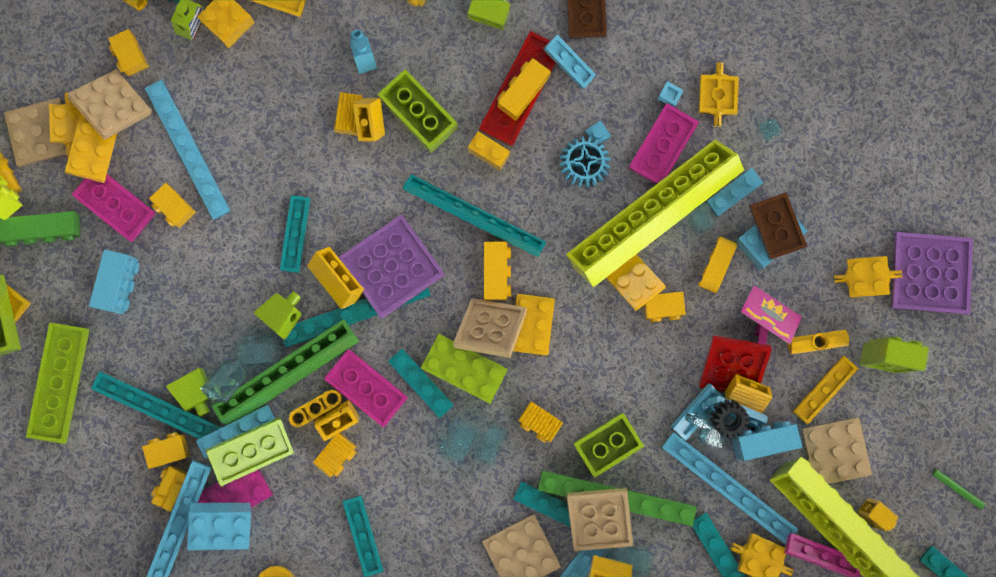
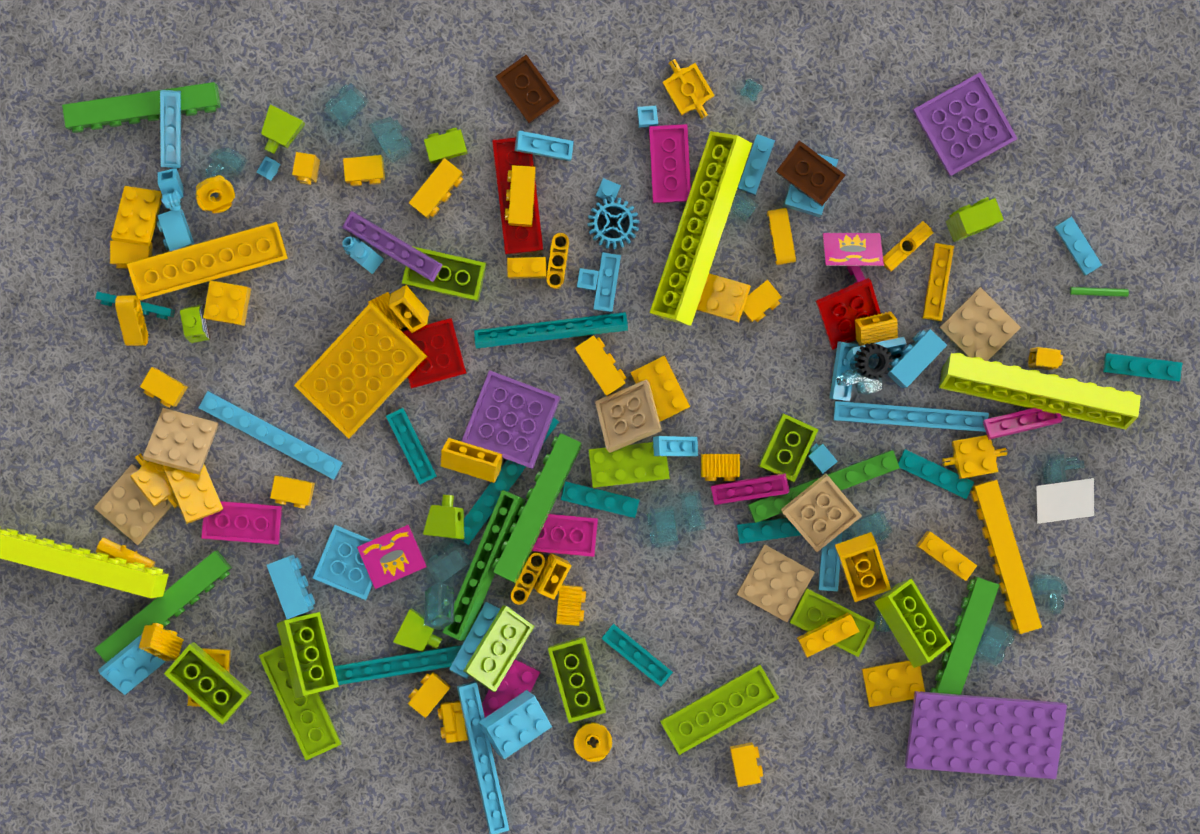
camera: 30 degrees left, 5 degrees up
yellow plate [834,256,903,297] -> none
none -> lime brick [277,612,339,699]
none -> yellow plate [294,302,427,439]
none -> medium azure plate [313,525,373,600]
none -> medium lavender tile [342,211,443,282]
none -> dark pink sticker [357,524,427,589]
none -> red plate [402,318,467,389]
none -> yellow brick [409,158,464,219]
none -> bright green brick [492,433,582,584]
none -> yellow beam [547,233,569,289]
none -> lime brick [548,636,606,723]
none -> medium azure plate [577,268,599,291]
none -> medium azure plate [593,252,621,312]
none -> medium azure plate [653,436,698,457]
none -> dark pink plate [710,473,790,505]
none -> medium azure brick [807,443,838,474]
none -> medium azure plate [1054,217,1102,275]

